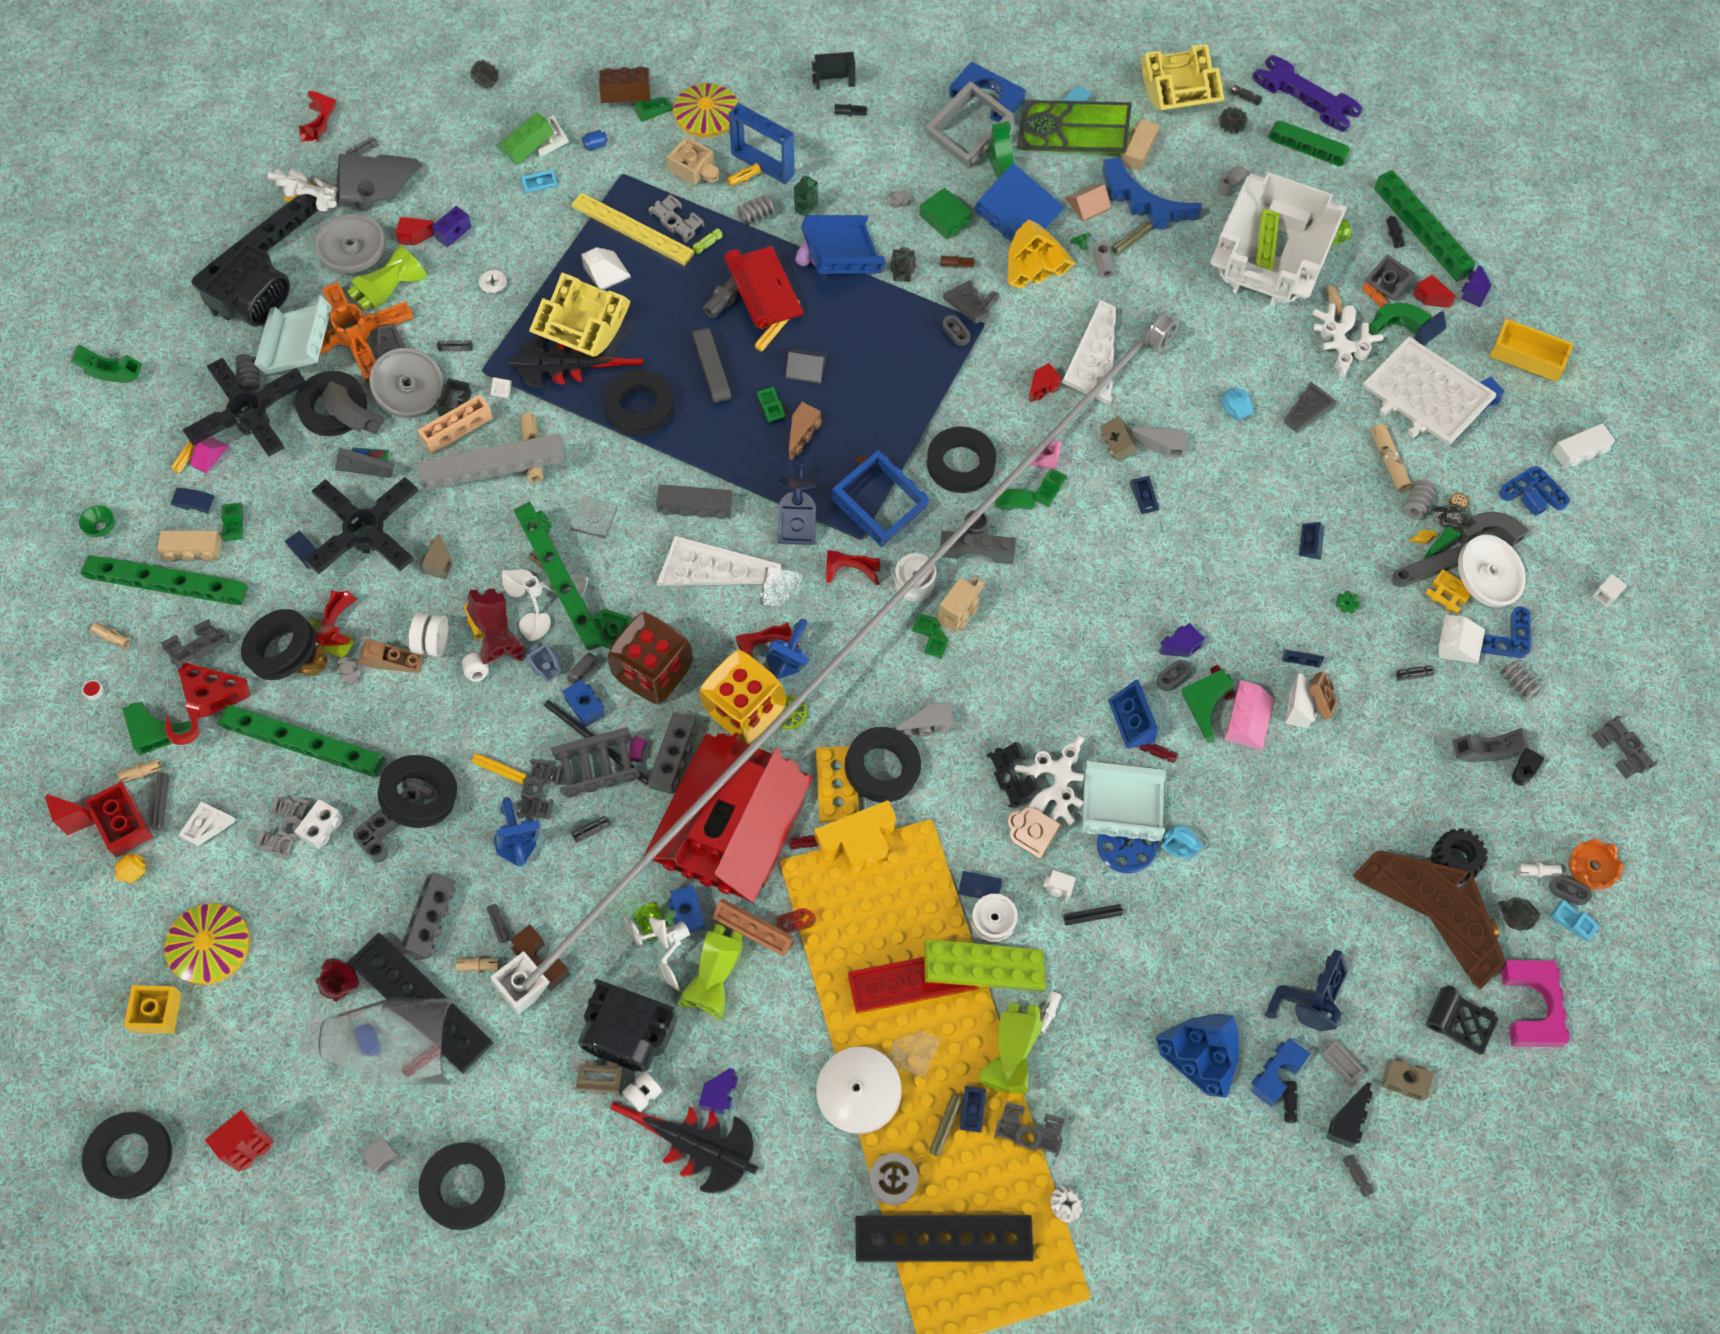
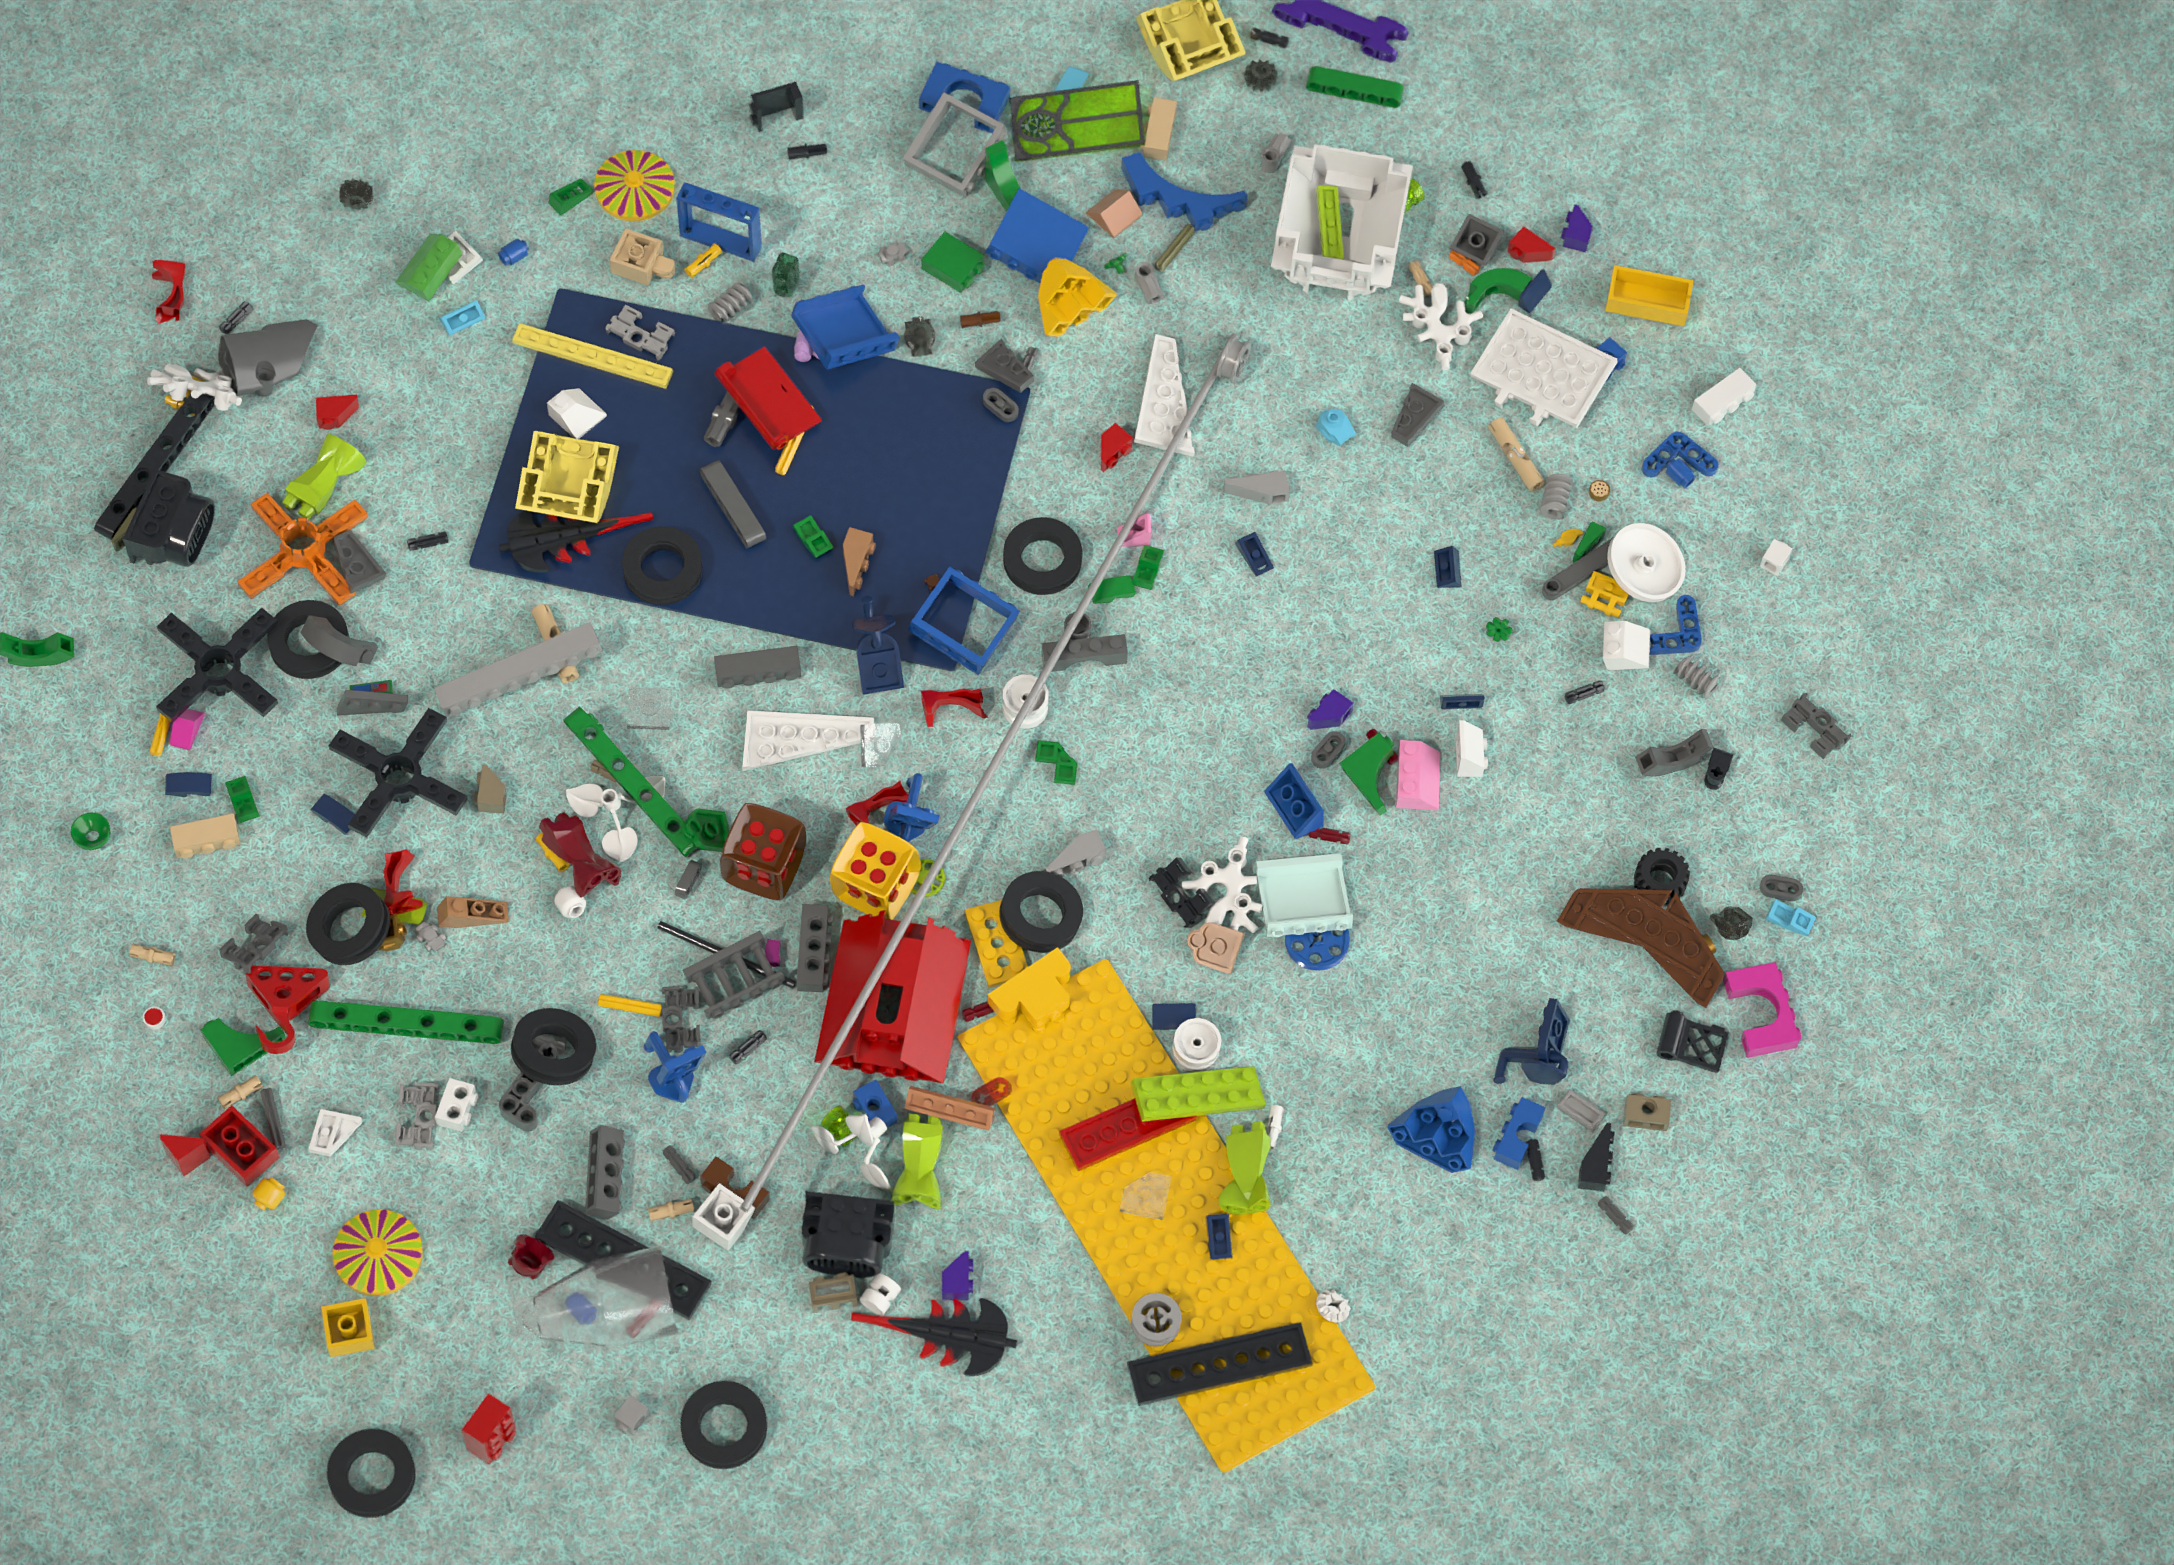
camera: 15 degrees left, 0 degrees up
green beam [80,555,248,605] -> none
dark grey piece [236,354,260,392] -> none
light aqua panel [254,295,332,375] -> none
light grey dish [315,214,386,274] -> none
light grey dish [369,348,443,418] -> none
white wheel [409,612,449,657] -> none
light nougat brick [417,395,493,454] -> none
dark purple brick [432,206,472,248] -> none
pearl dark grey window [435,378,472,416] -> none
white gear [479,270,507,294] -> none
white tile [490,378,512,399] -> none
sand blue hand [526,643,563,682] -> none
blue brick [562,679,605,727] -> none
reddish brown brick [599,66,651,103] -> none
lime axle [693,228,723,254] -> none
slope [786,348,827,384] -> none
white dish [816,1047,902,1134] -> none
olive axle [929,1094,962,1157] -> none
tan brick [937,576,985,633] -> none
dark grey piece [994,1102,1065,1158] -> none
white brick [1043,870,1076,902] -> none
black axle [1063,904,1123,926] -> none
dark tan brick [1100,416,1139,461] -> none
medium azure hand [1160,825,1203,859] -> none
medium nougat plate [1309,671,1337,720] -> none
green brick [1374,170,1476,282] -> none
clear smoke hand [1431,504,1468,531] -> none
dark grey arch [1458,512,1529,547] -> none
white pin [1517,862,1562,878] -> none
orange plate [1568,839,1623,890] -> none

